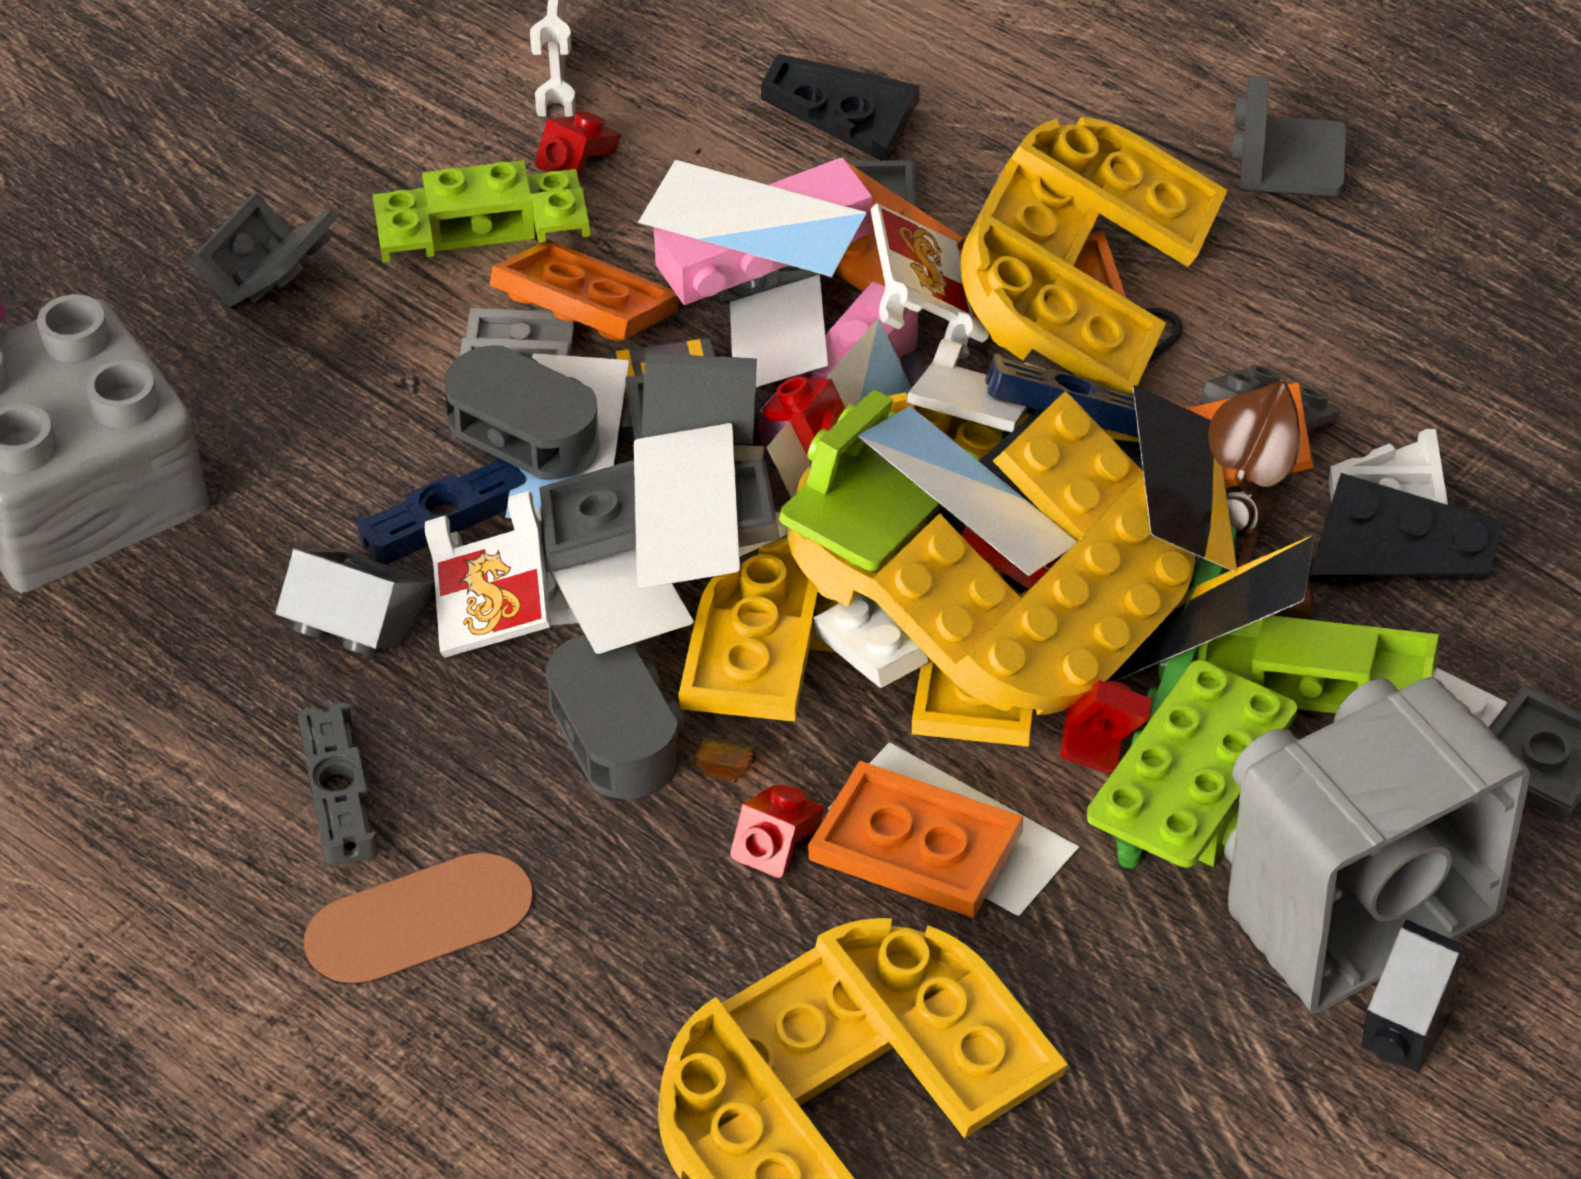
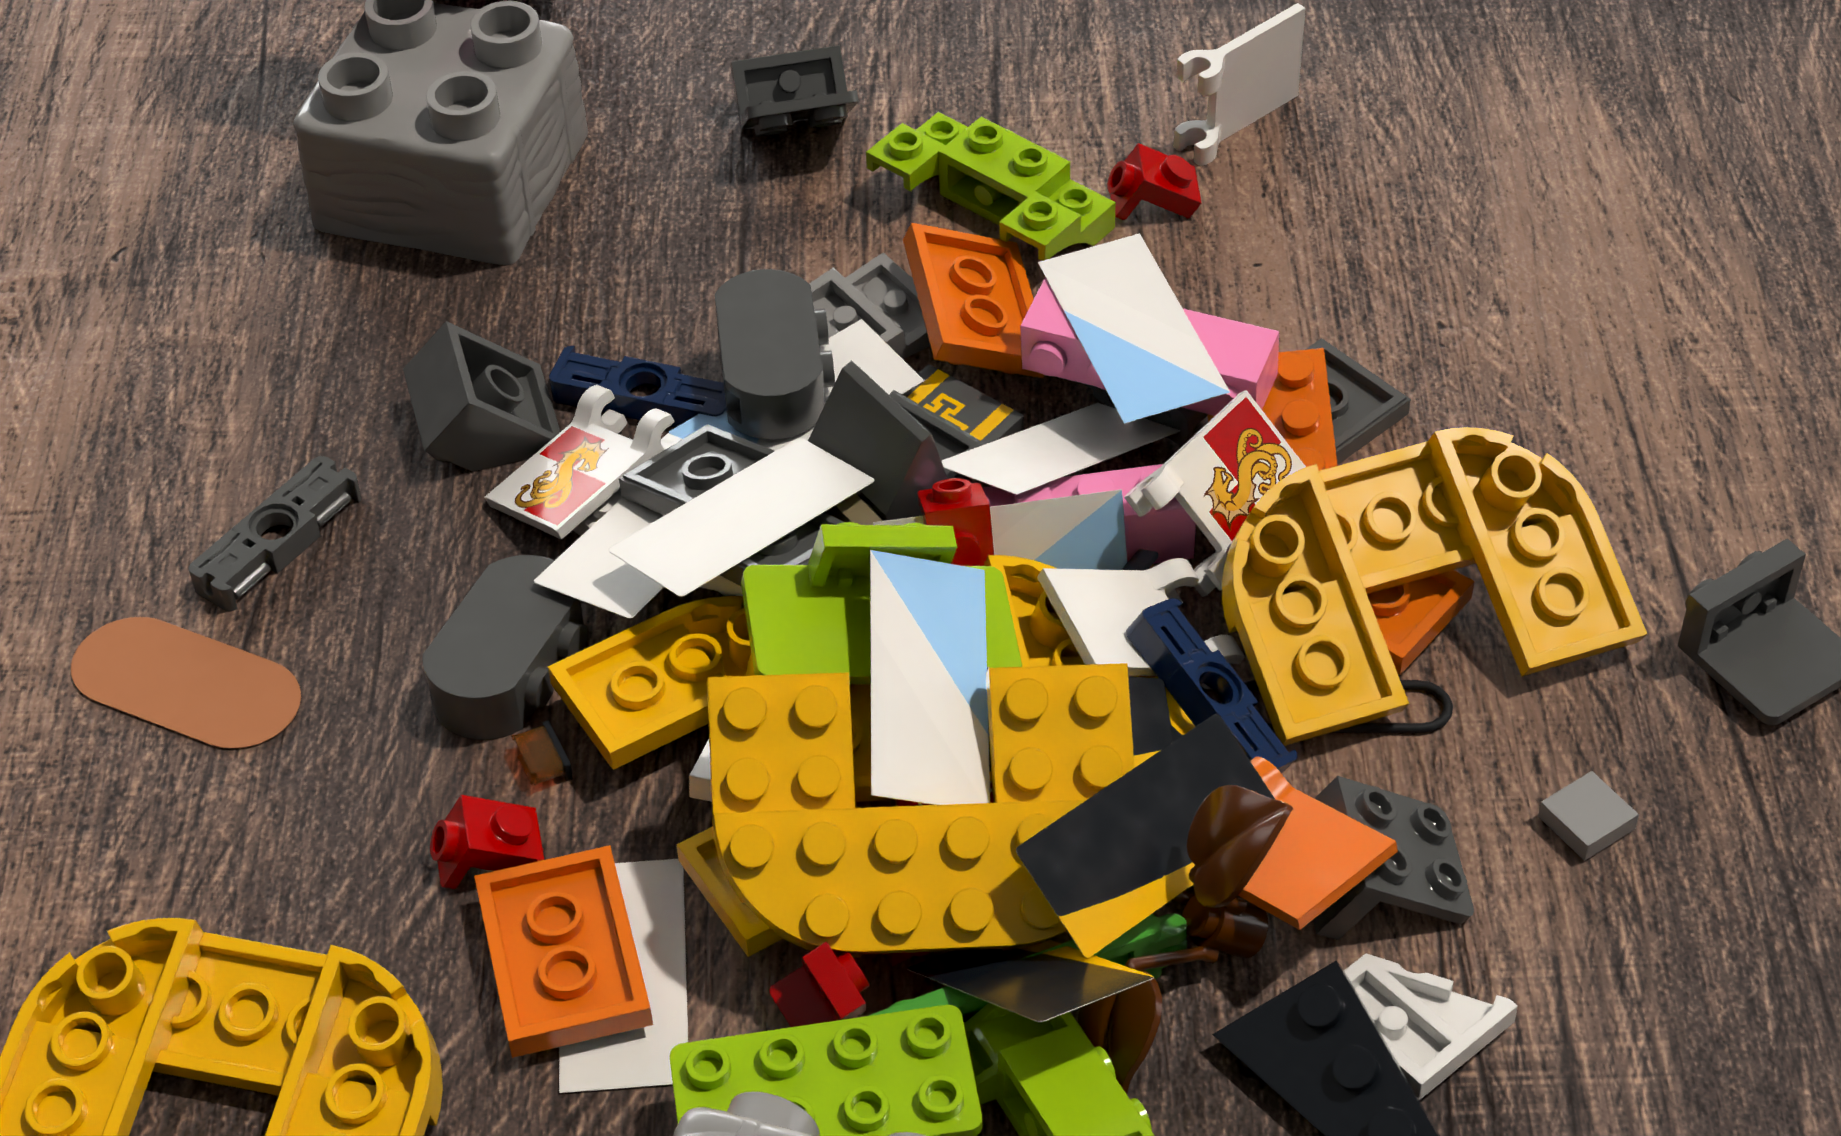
camera: 50 degrees right, 0 degrees up
black wing [761,54,919,161] -> none
none -> light grey tile [1538,771,1639,861]

